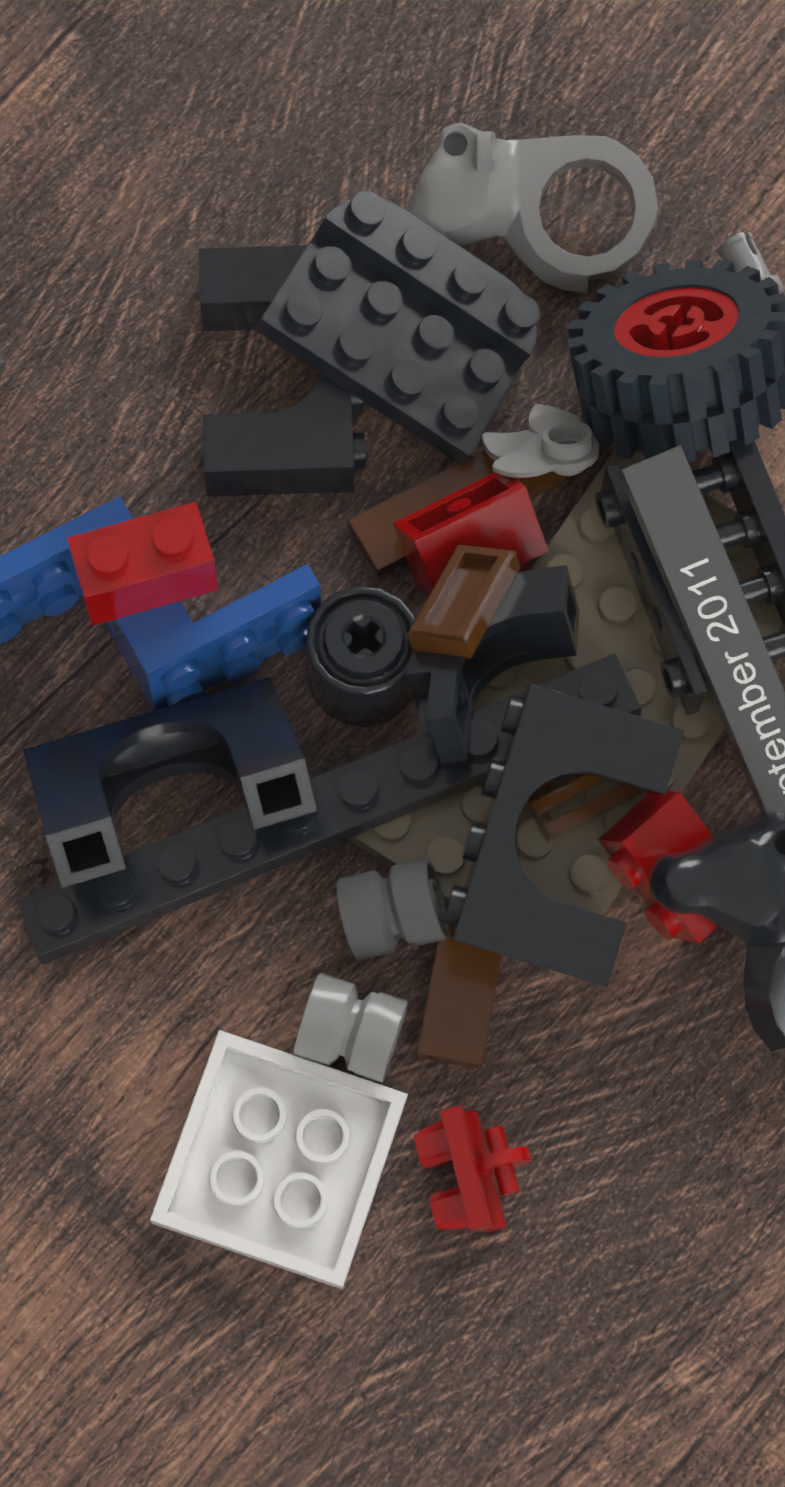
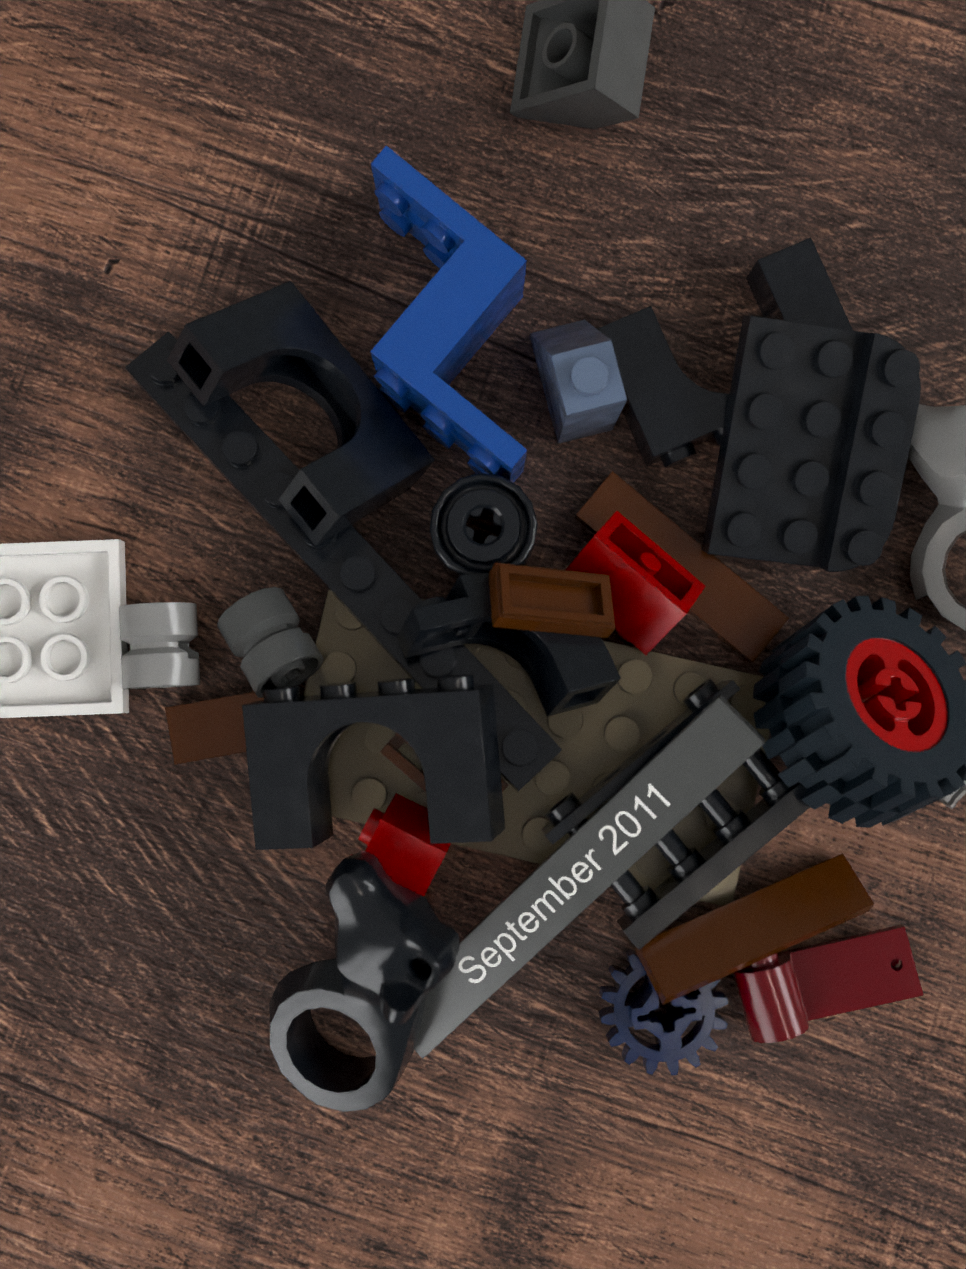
camera: 70 degrees right, 15 degrees up
red brick [67,502,218,626] -> none
red hips [414,1105,532,1233] -> none
light grey plate [482,404,599,478] -> none
none -> sand blue slope [530,319,627,444]

